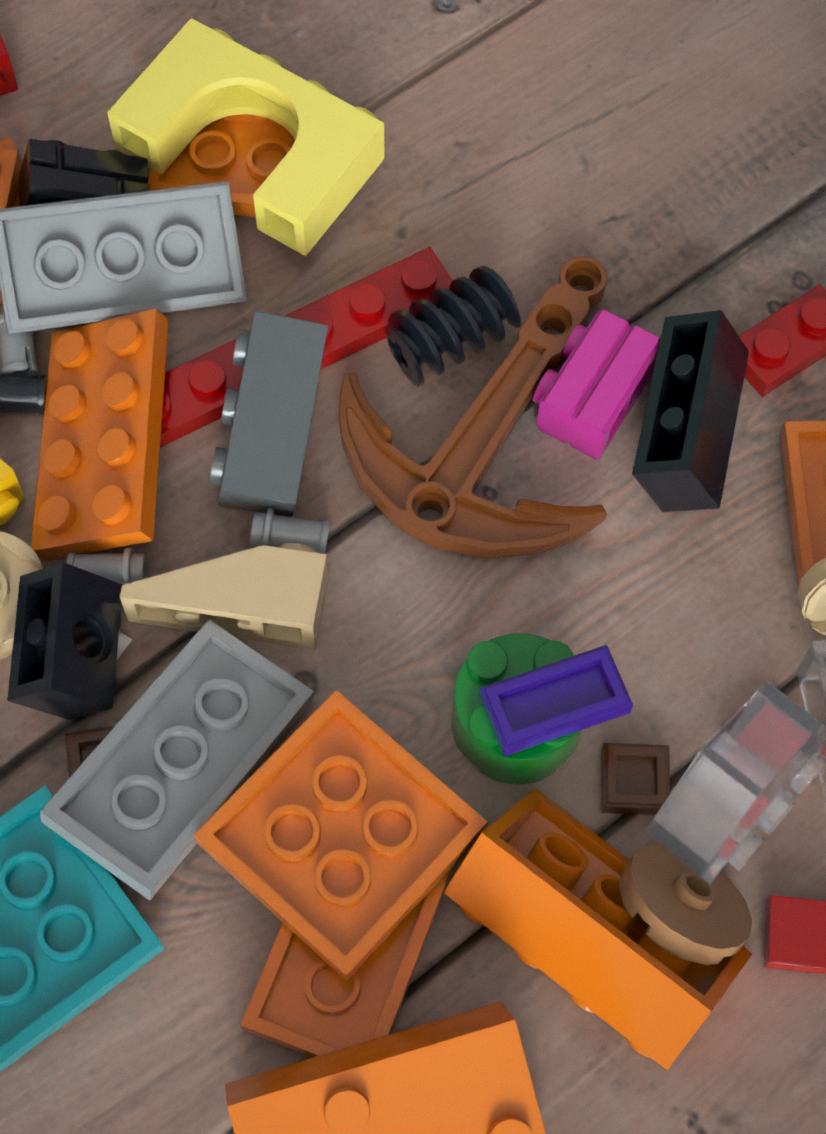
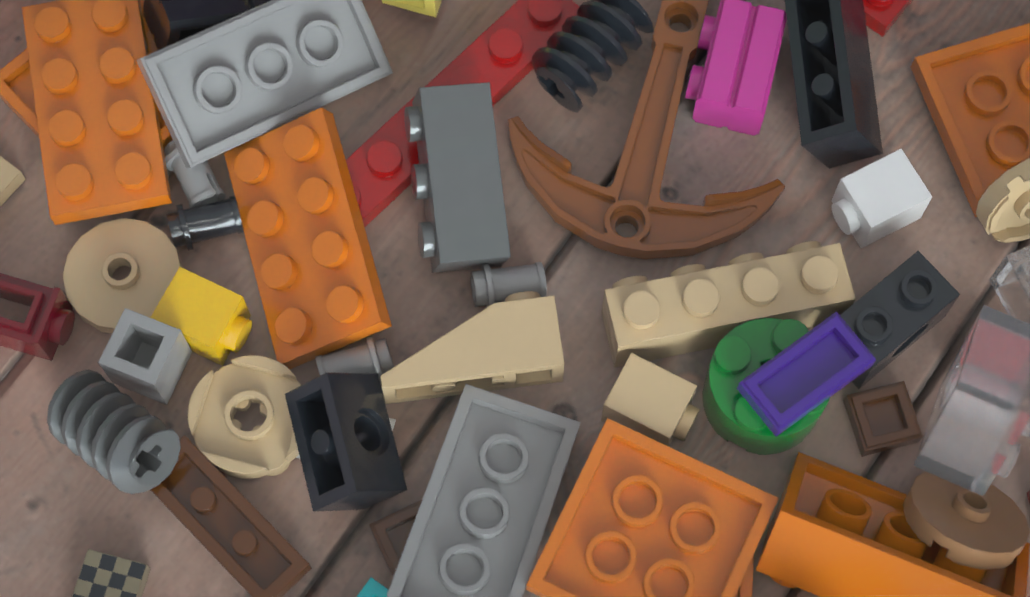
camera: 15 degrees left, 5 degrees up
none -> tan brick [601,241,856,368]
none -> tan brick [601,353,700,447]
none -> white brick [831,149,932,248]
none -> black brick [840,251,960,389]

